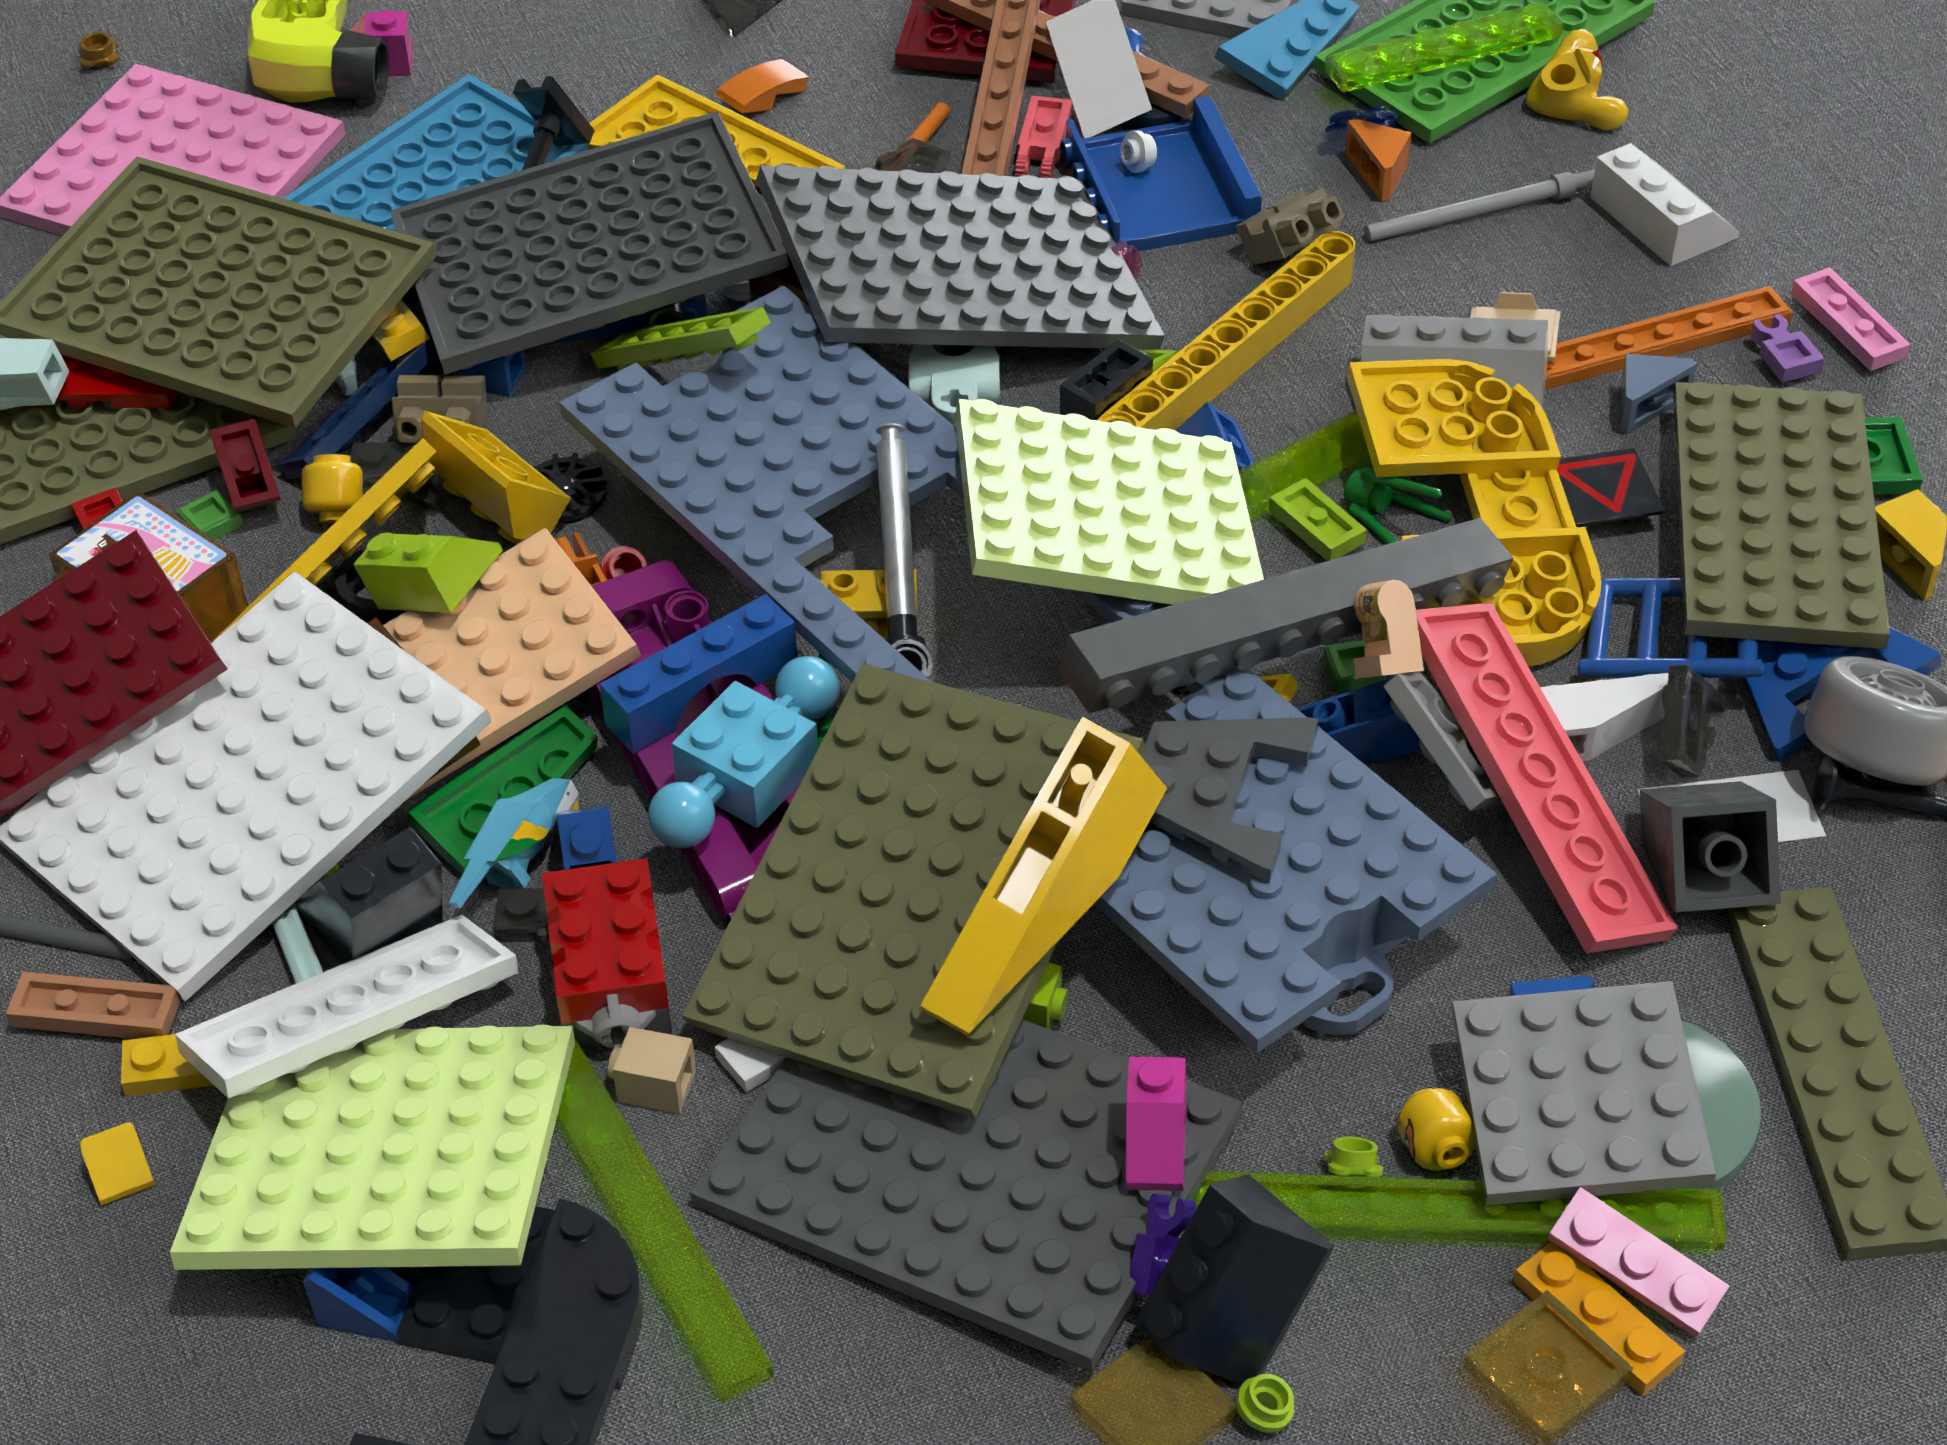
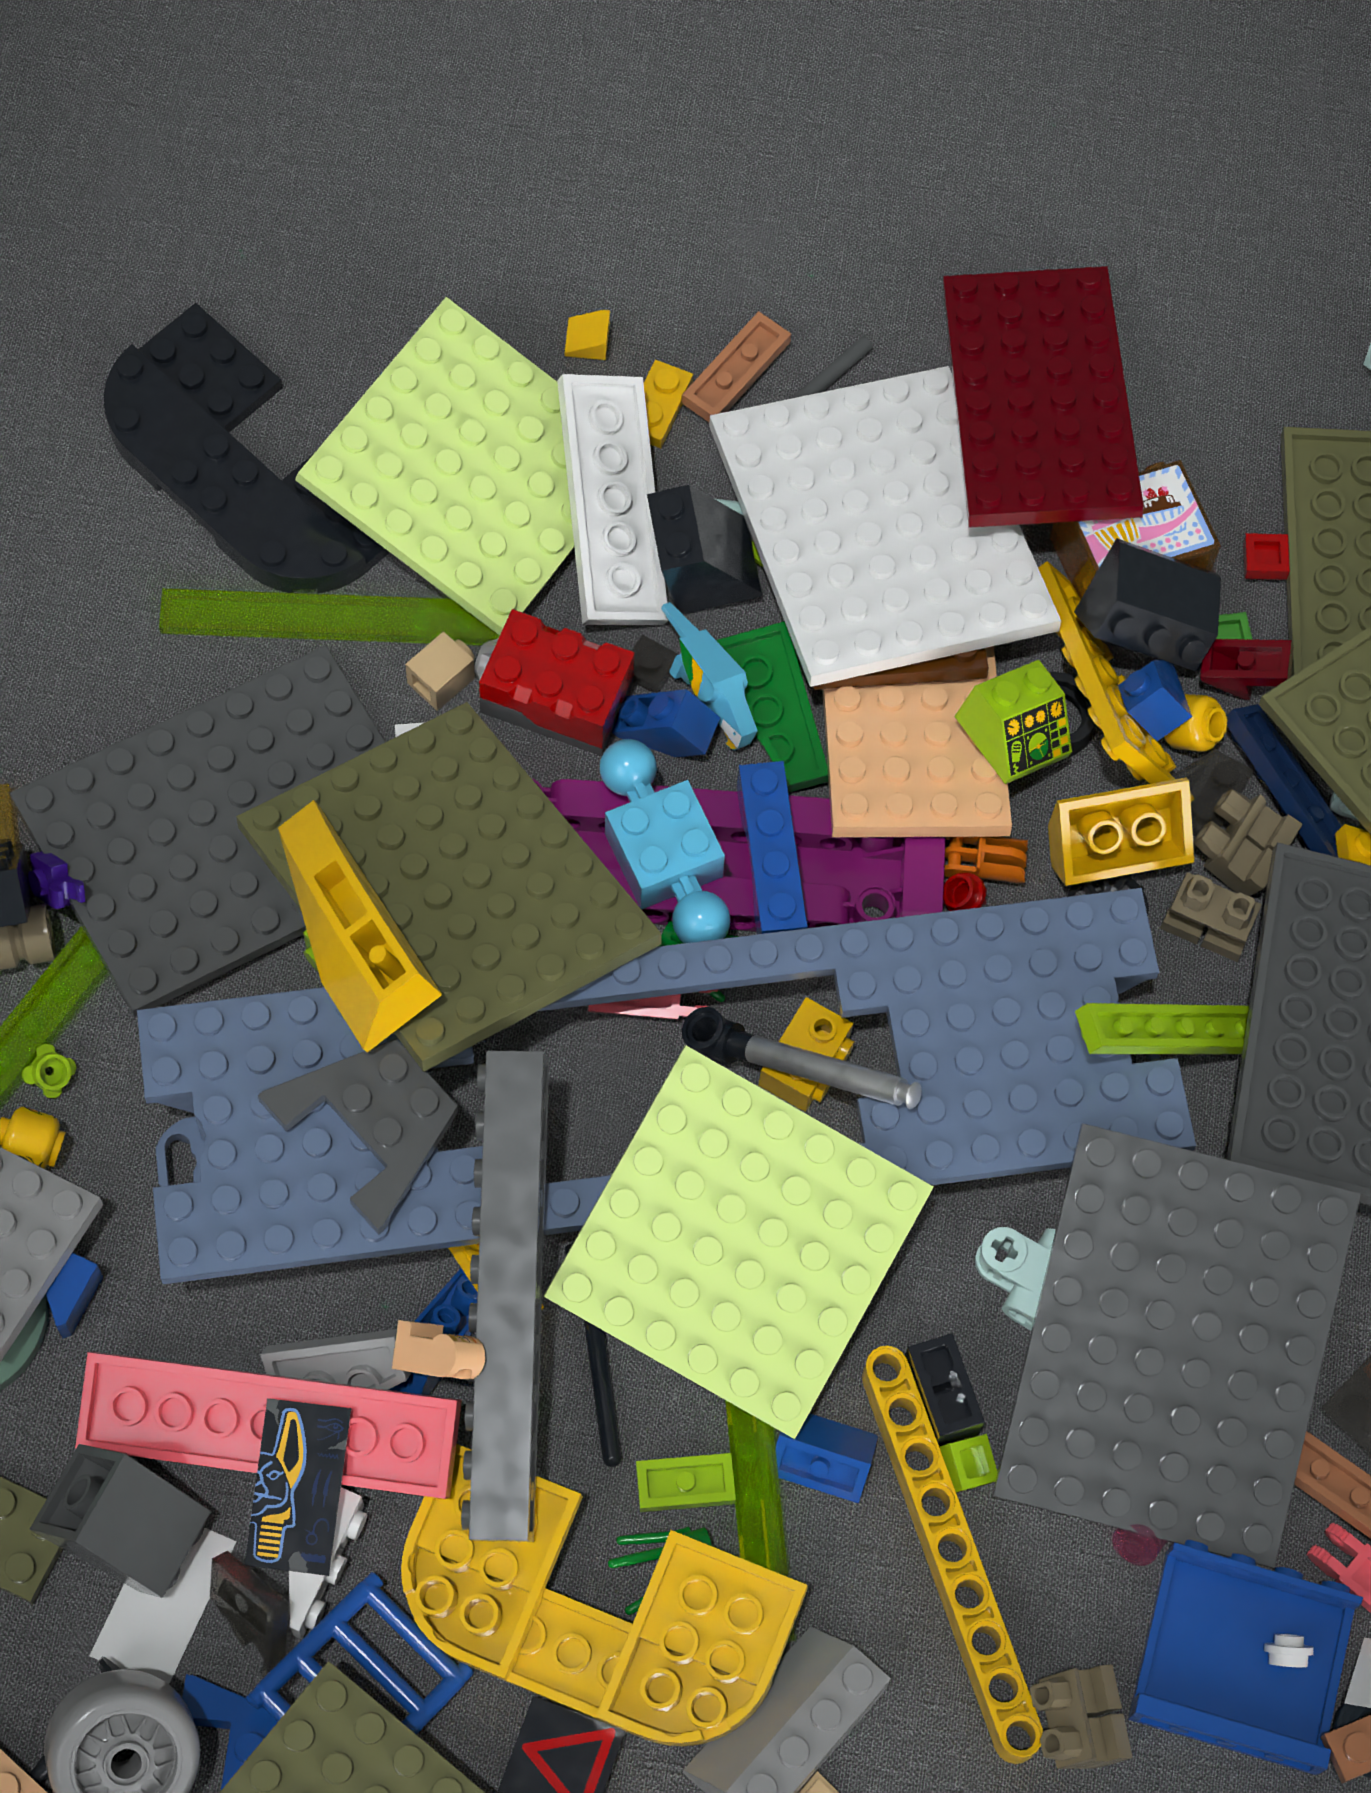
camera: 115 degrees right, 20 degrees up
dark pink slope [1126,1057,1187,1191] -> none
none -> black sticker [245,1398,351,1576]
none -> black slope [1074,538,1221,671]
none -> blue slope [1118,660,1192,741]
none -> dark tan hips [1159,872,1262,962]

